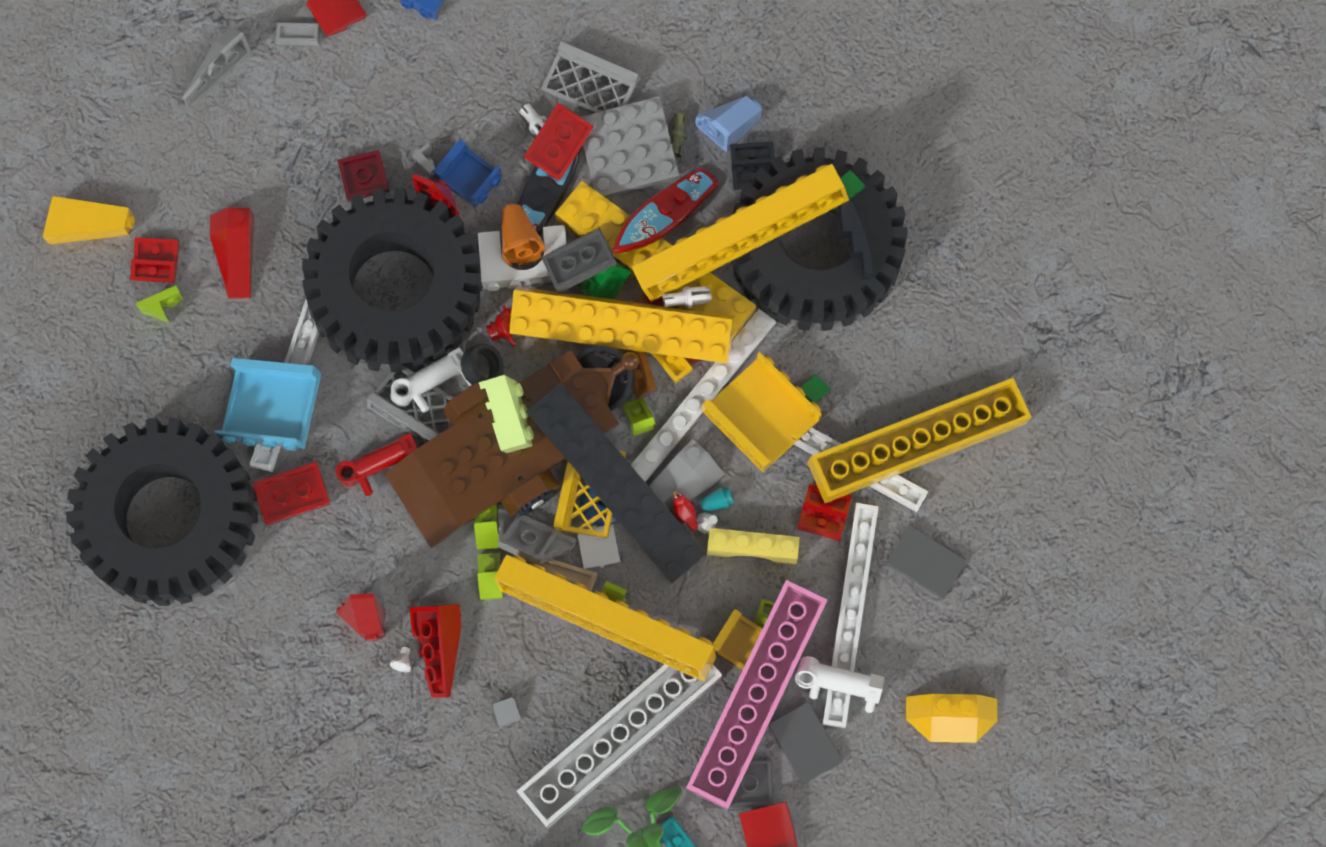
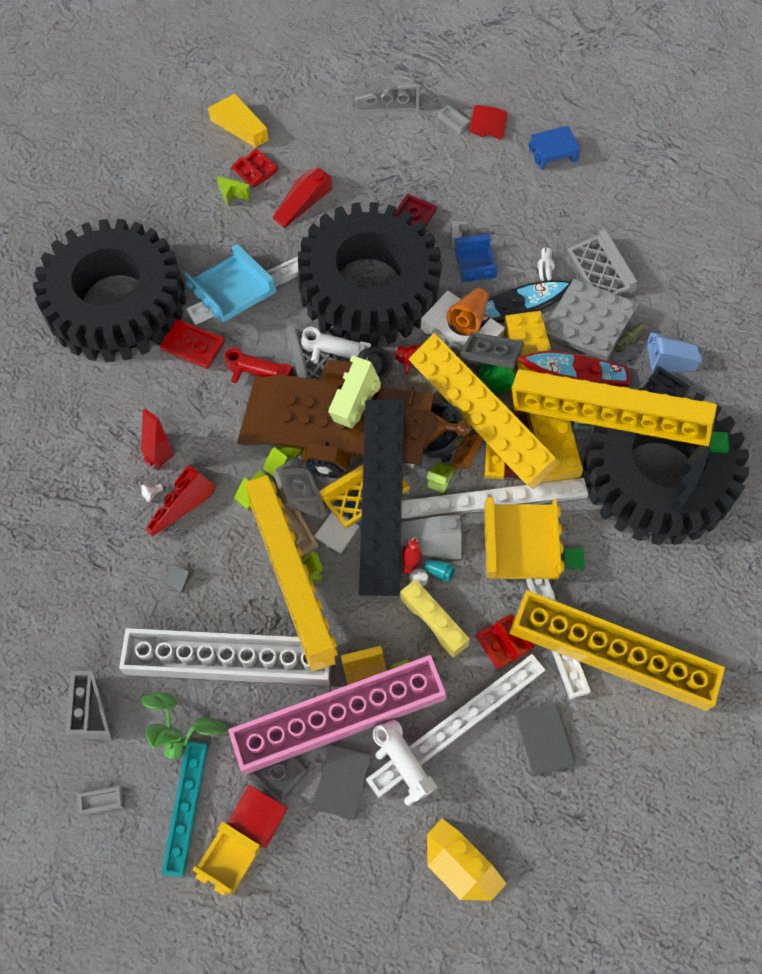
camera: 45 degrees right, 10 degrees down
red wedge [412,174,460,218] -> none
red plate [523,103,594,181] -> none
white arm [663,286,712,309] -> none

